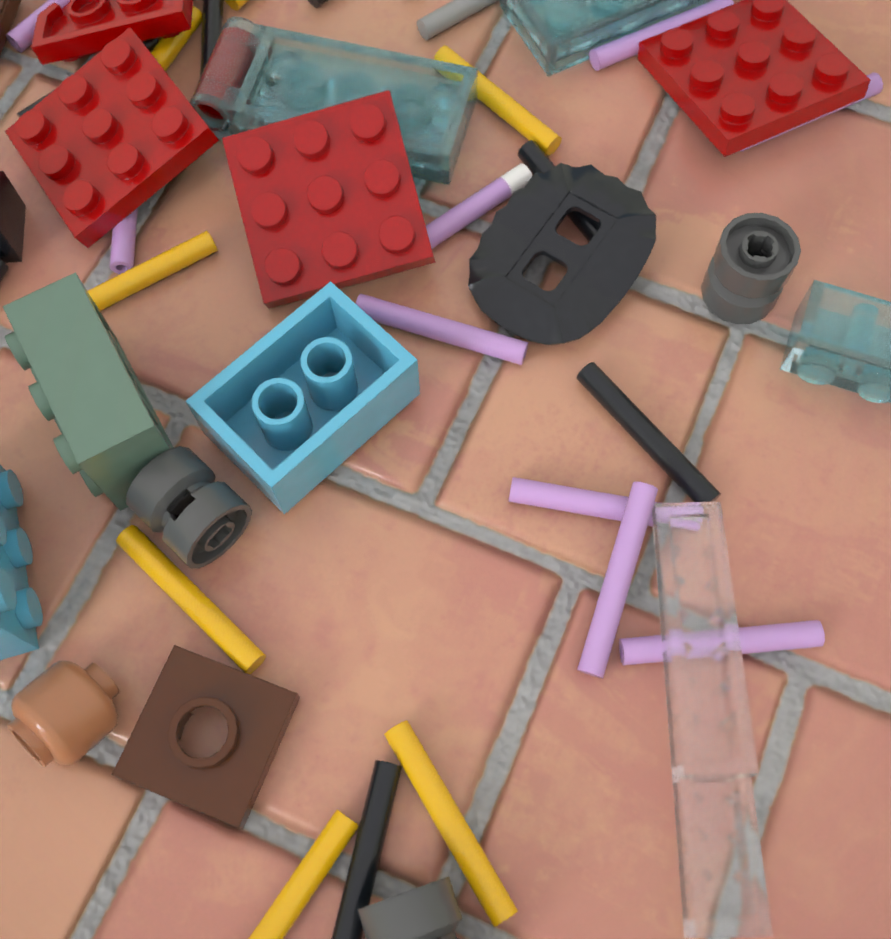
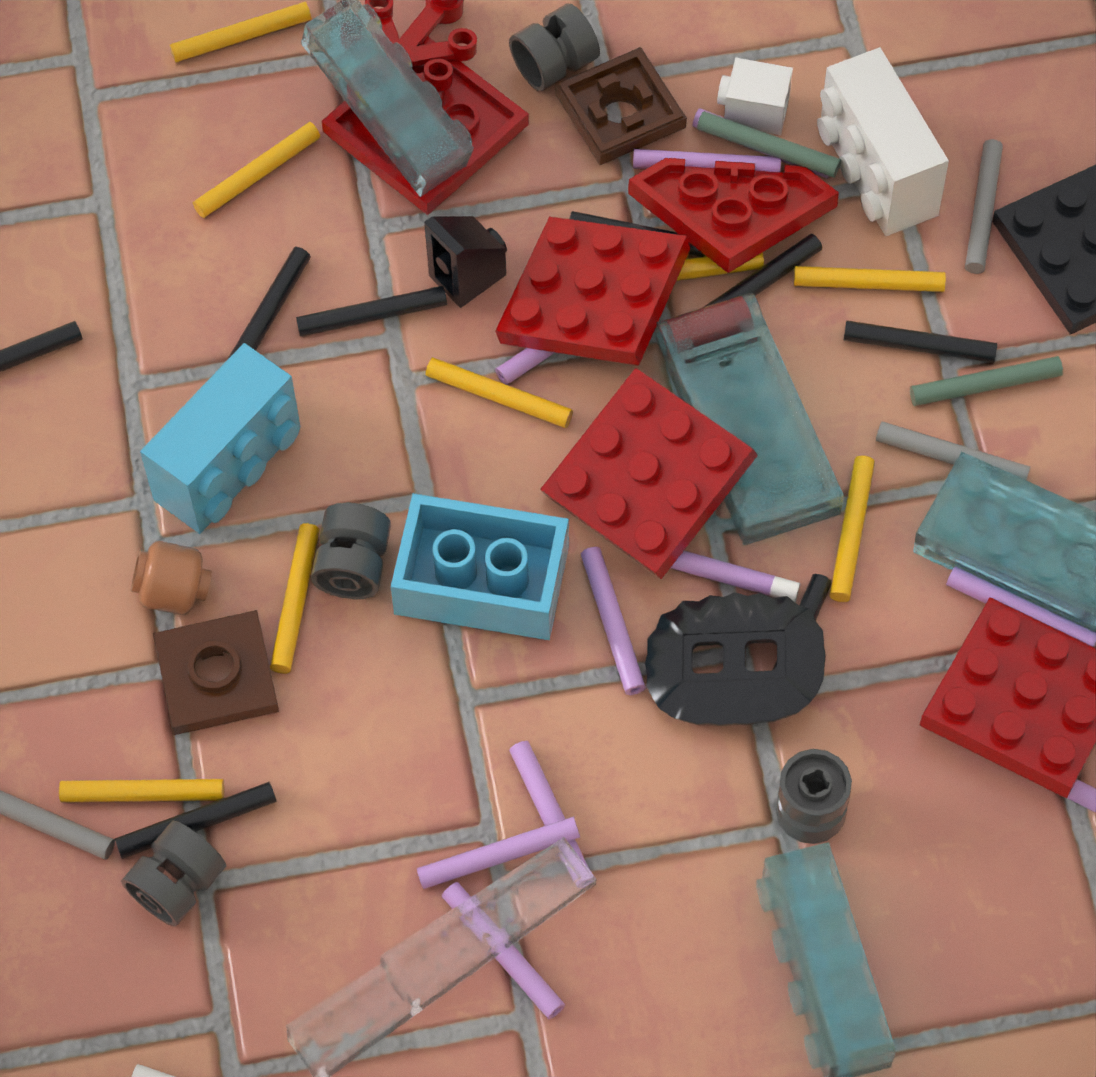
camera: 55 degrees right, 5 degrees down
sand green brick [2,272,174,511] -> none
yellow bar [384,720,518,927] -> none
black bar [576,362,721,511] -> none

